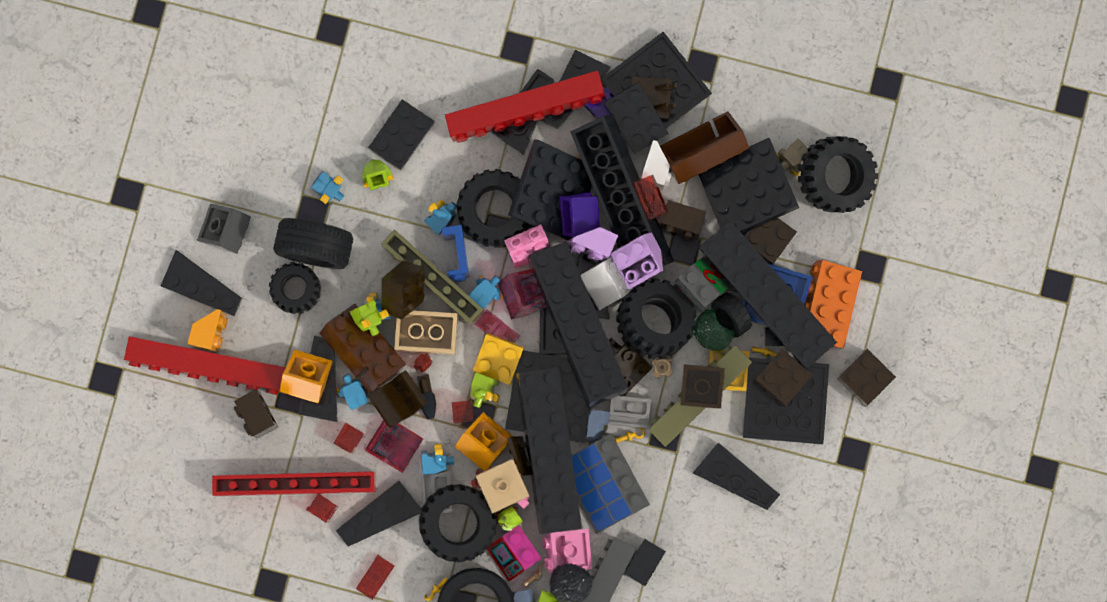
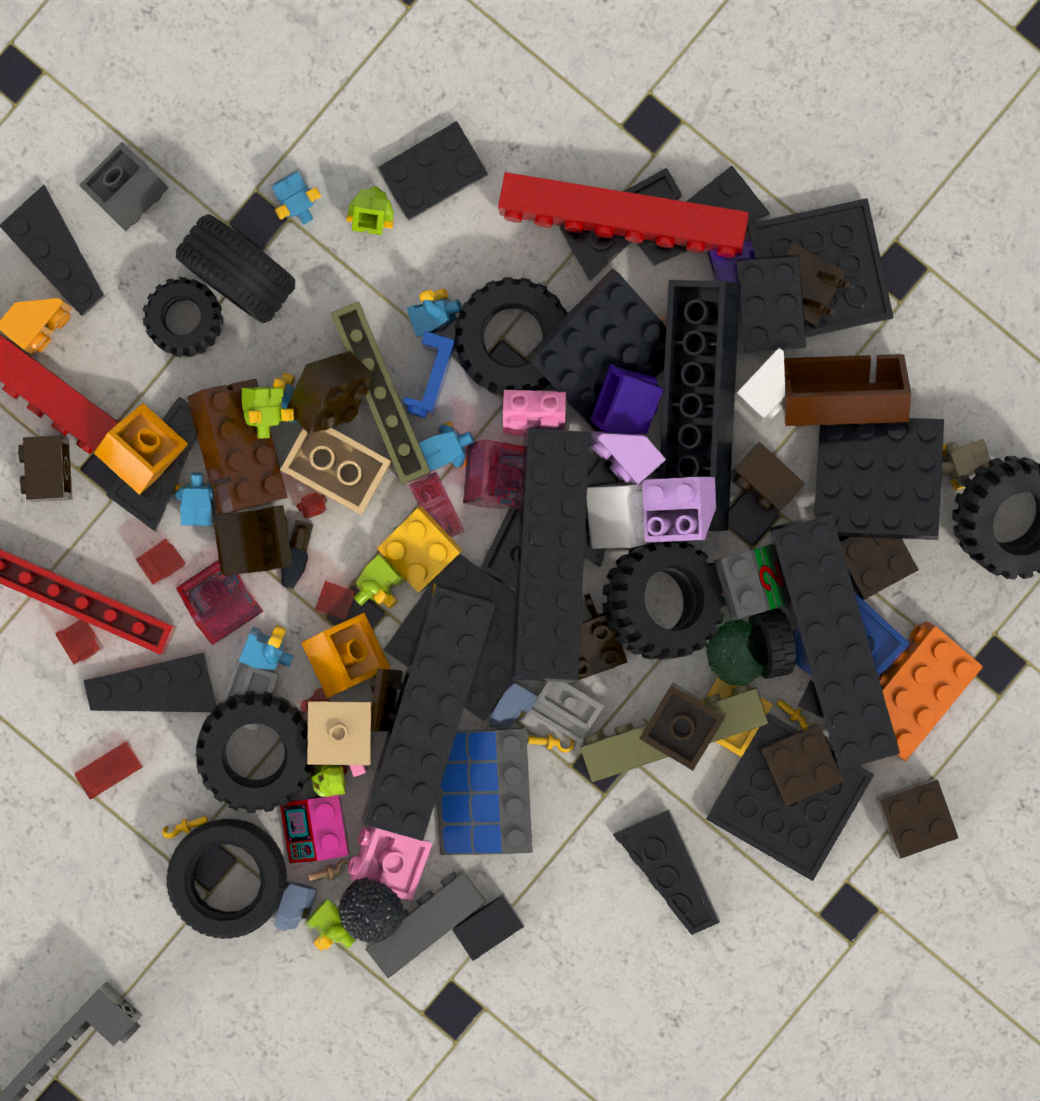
camera: 25 degrees right, 5 degrees up
clear red plate [634,175,669,220] -> none
tan plate [652,357,673,378] -> none

